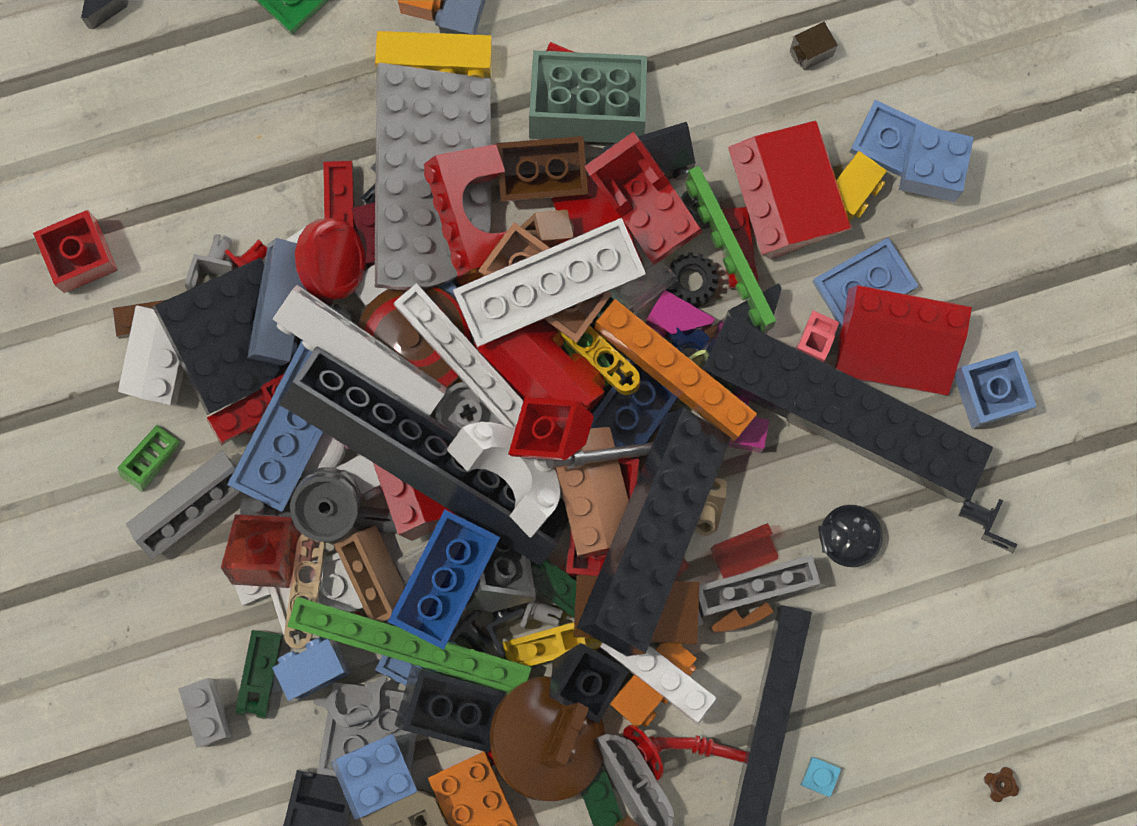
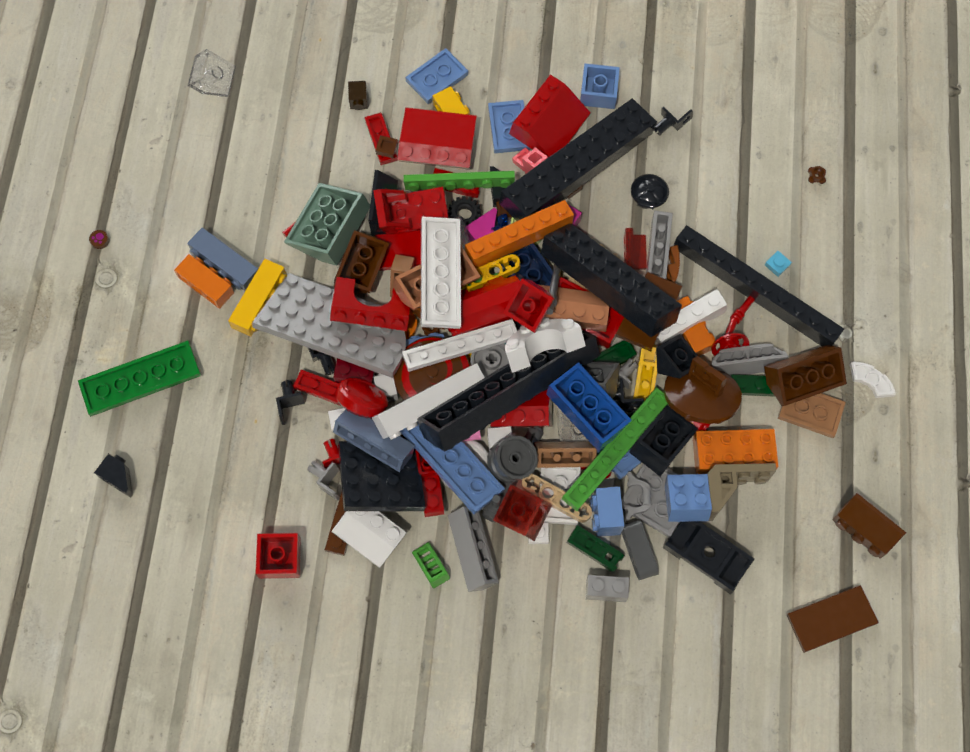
camera: 65 degrees left, 10 degrees down
medium blue brick [898,124,974,202] -> none
none -> black bracket [276,380,305,425]
none -> red plate [364,112,398,165]
none -> reddish brown plate [375,135,398,158]
none -> dark grey beam [621,520,659,580]

